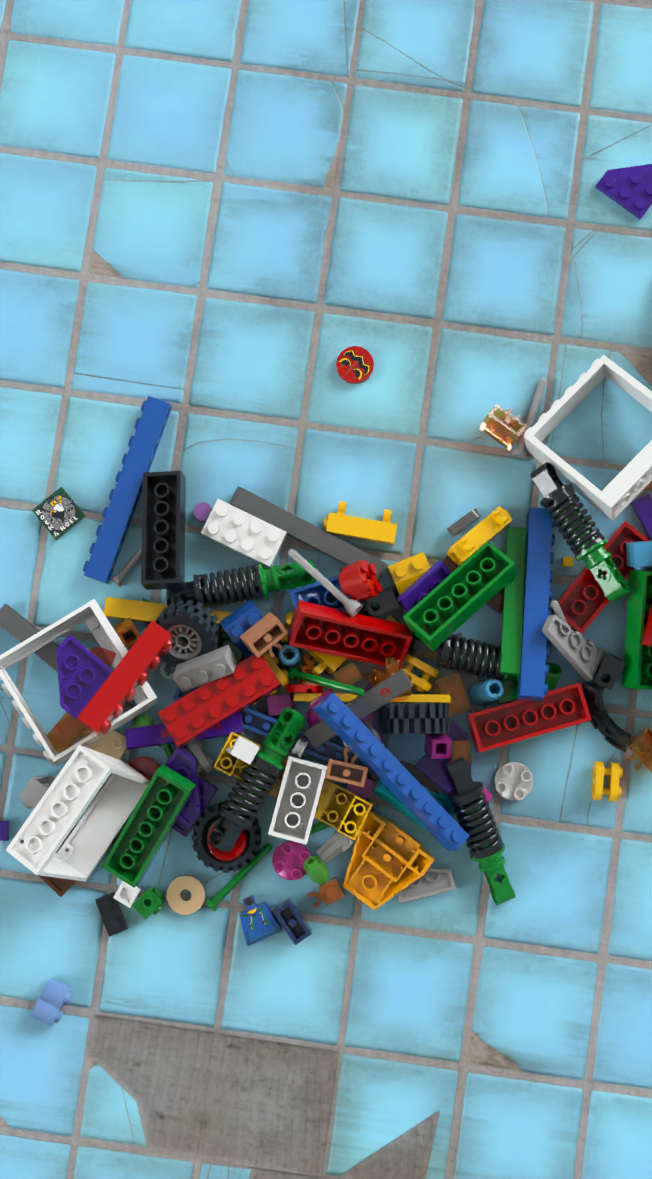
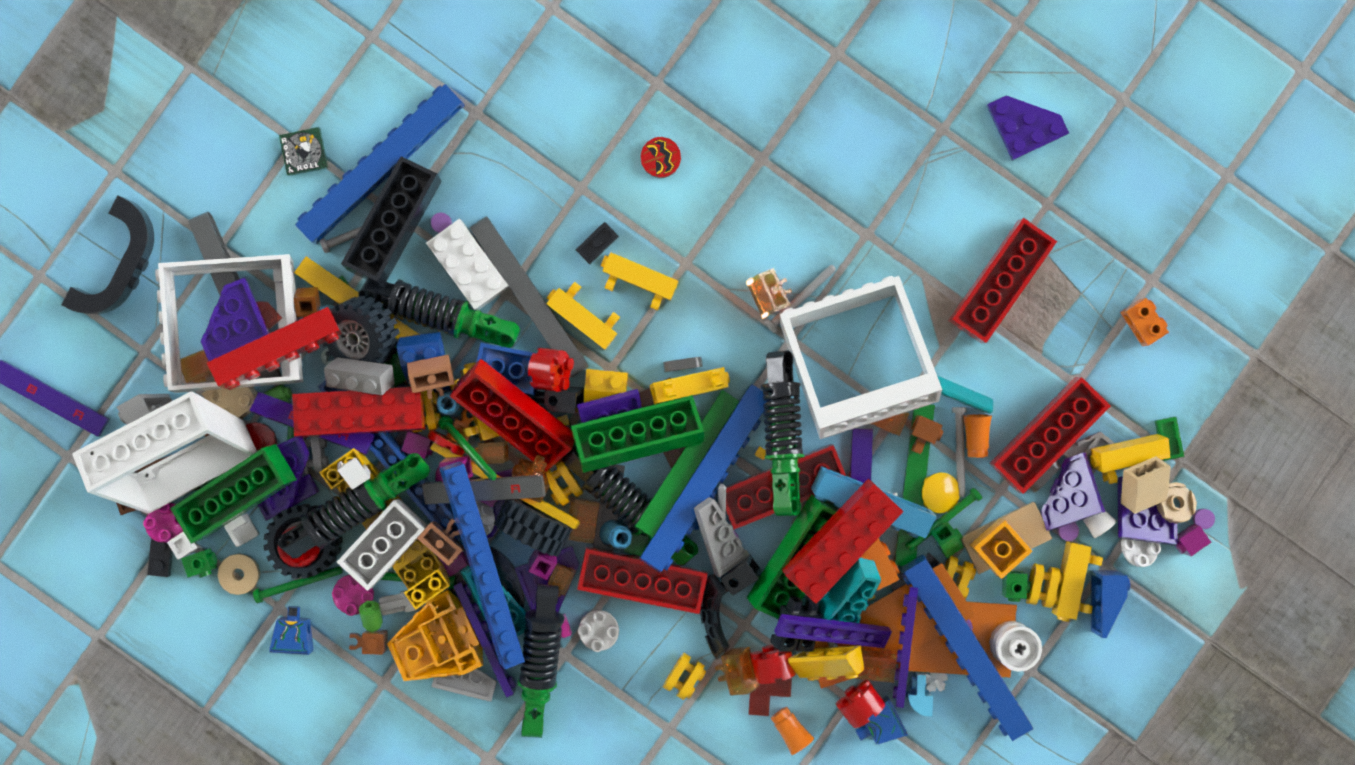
camera: 20 degrees right, 5 degrees up
medium blue brick [30,978,72,1026] -> none
dark blue brick [273,898,312,945] -> none
light grey piece [288,549,362,617] -> none
white bush [291,738,308,758] -> none
none -> dark pink dish [143,503,183,543]
none -> white panel [224,514,259,547]
none -> dark purple plate [453,580,517,698]
none -> black plate [575,222,619,265]
none -> yellow brick [601,252,679,311]

